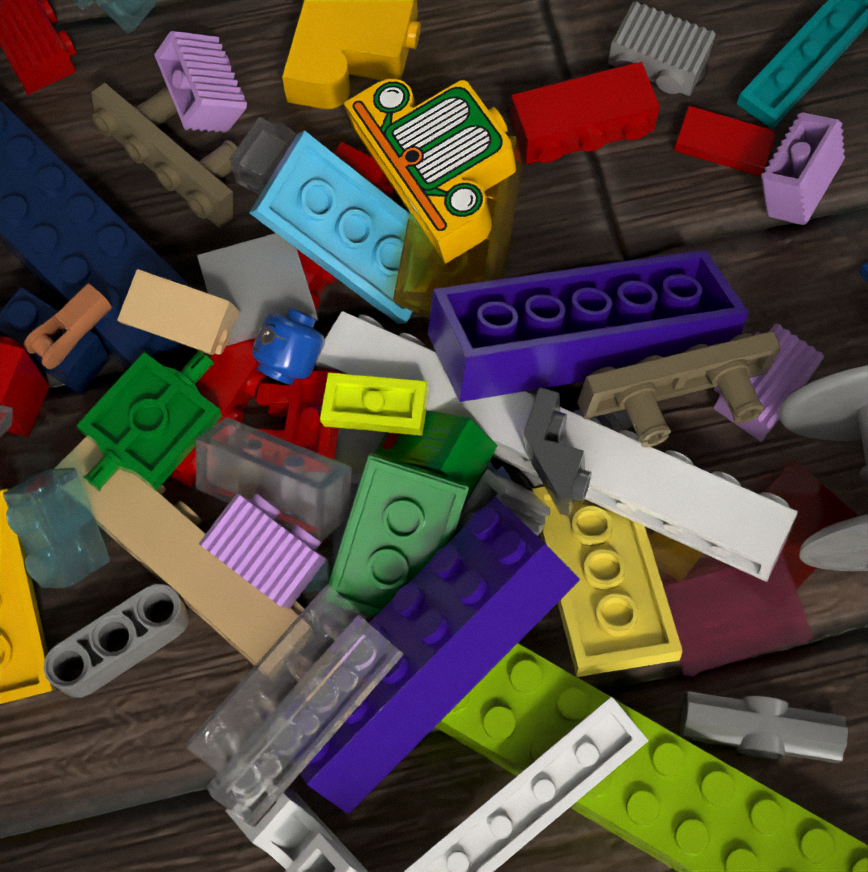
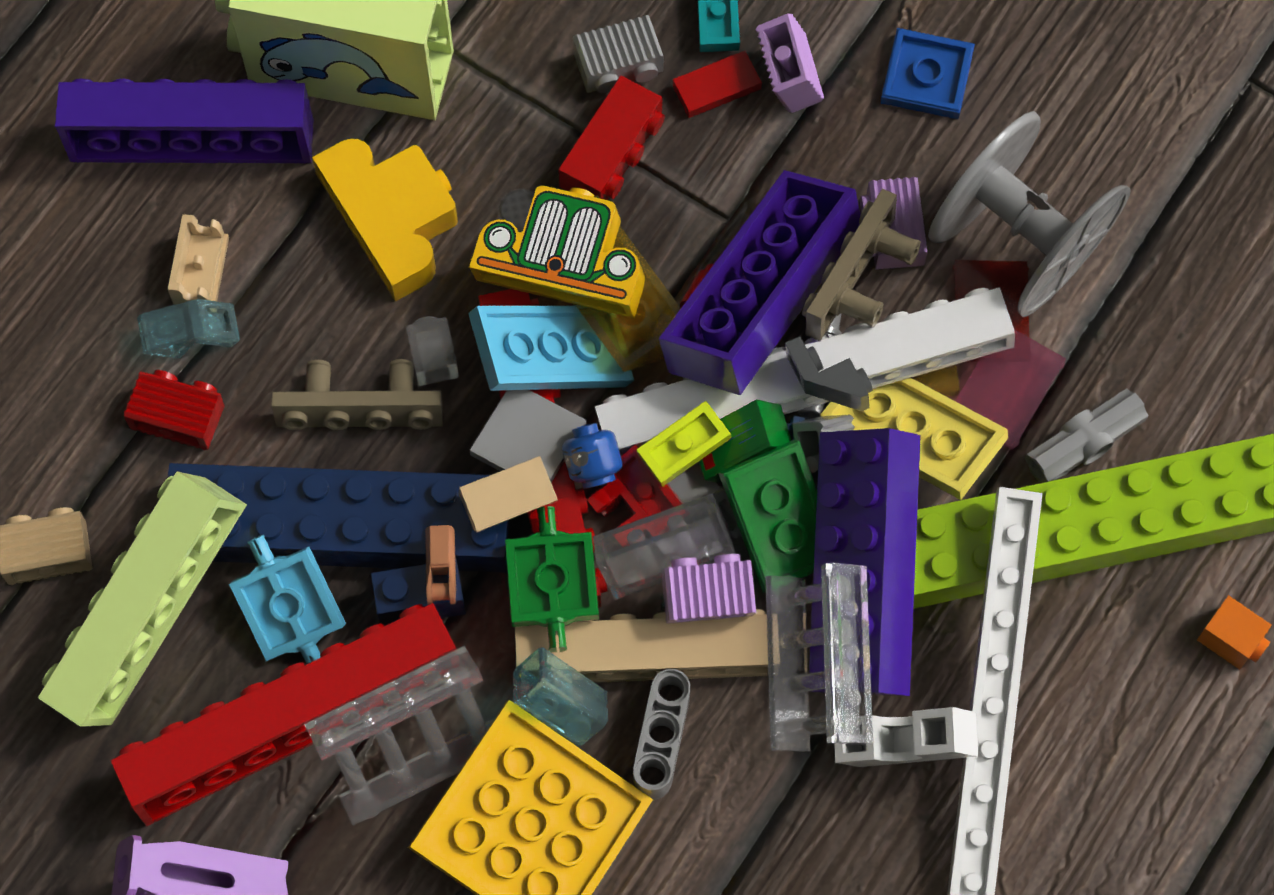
camera: 45 degrees left, 0 degrees up
lavender brick [154,31,247,133] -> none

